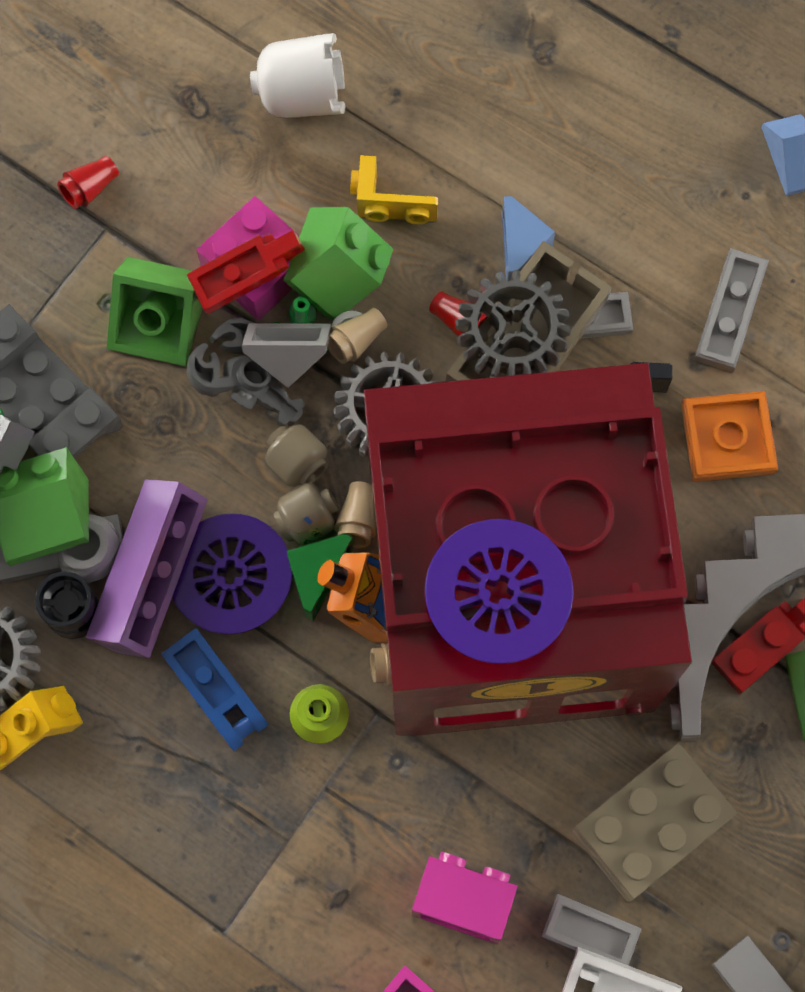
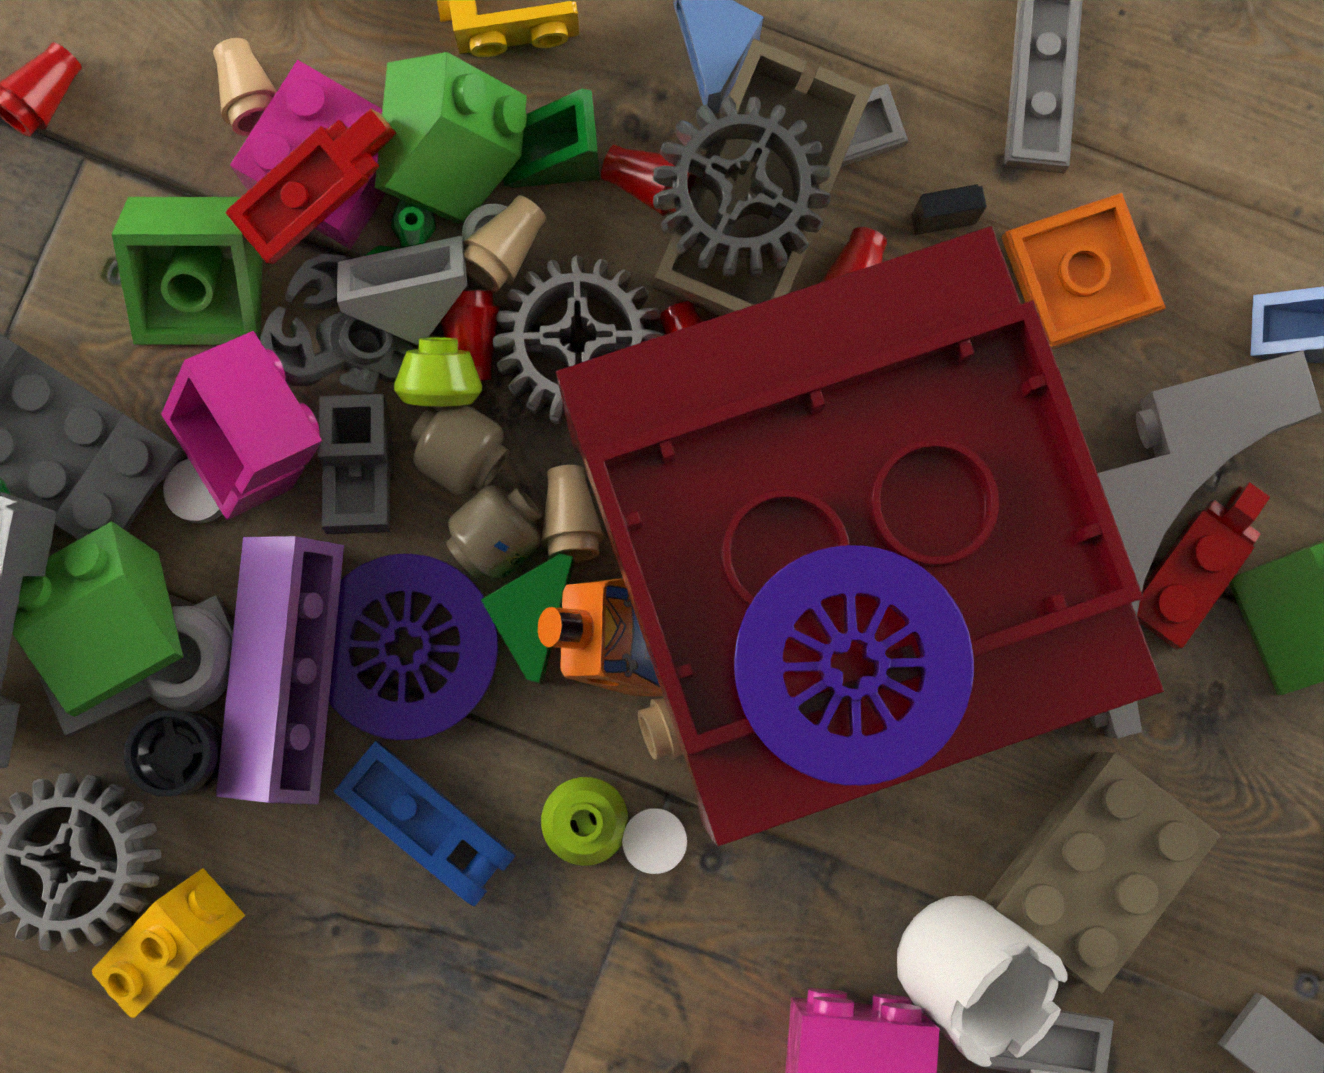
camera: 20 degrees left, 10 degrees up
none -> dark pink piece [161,331,322,520]
none -> white tile [163,459,222,523]
none -> tan cone [213,38,277,136]
none -> dark grey brick [318,394,394,534]
none -> lime cone [394,337,482,406]
none -> red cone [440,290,500,381]
none -> green slope [503,88,600,188]
none -> white tile [622,808,687,874]
none -> white cylinder [897,896,1068,1067]

